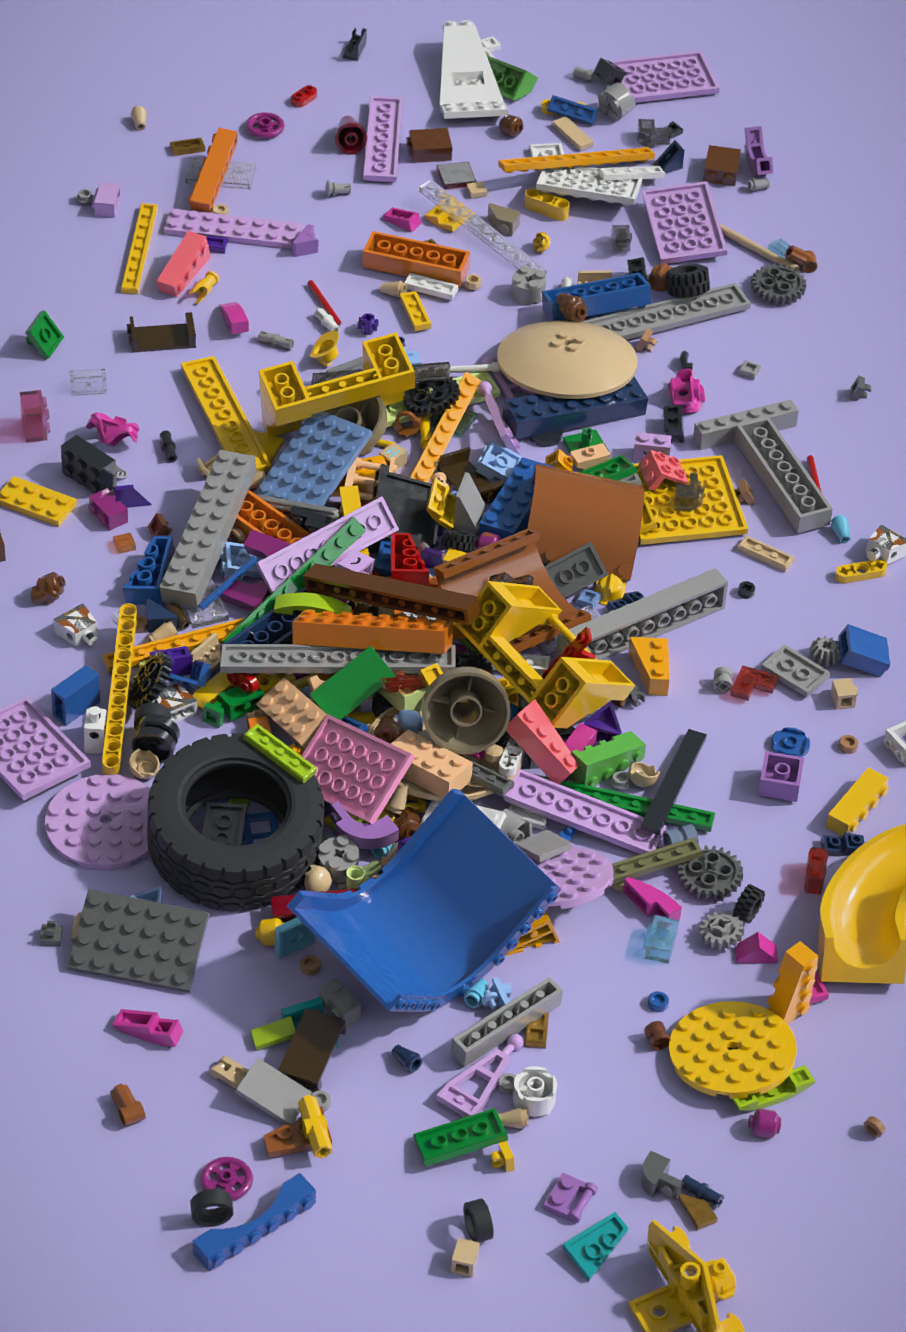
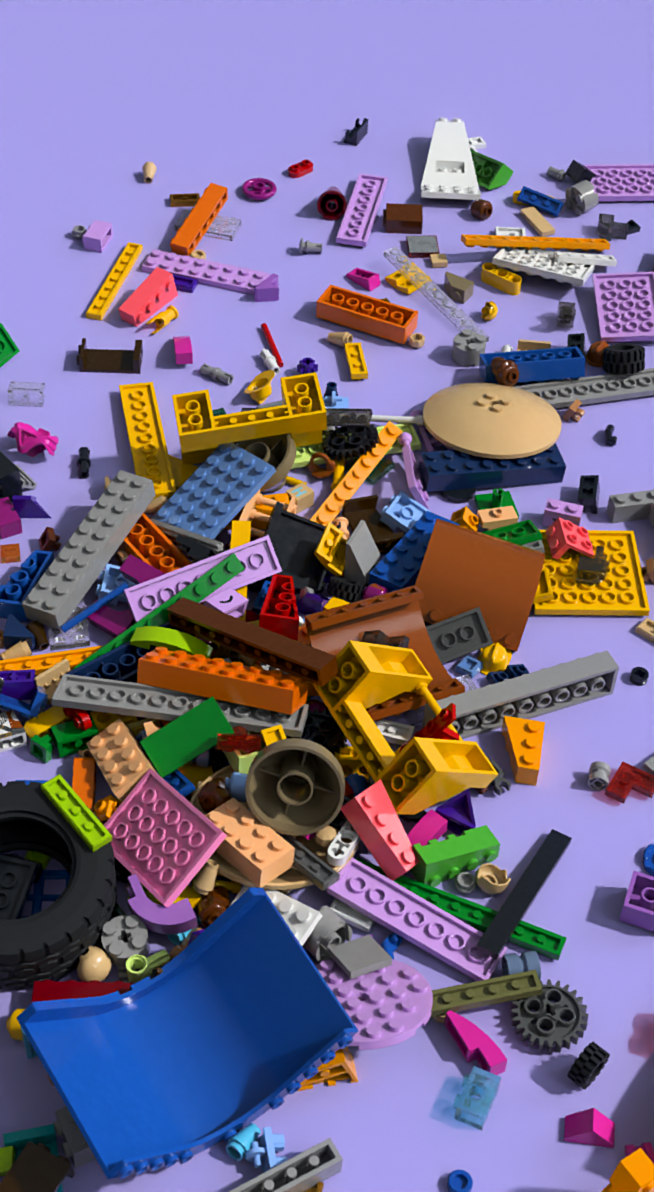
camera: 10 degrees right, 0 degrees up
white plate [404,273,458,300] -> none
dark blue slope [653,140,685,174] -> none
dark pink piece [668,369,705,413] -> none
light grey gear [699,911,744,950] -> none

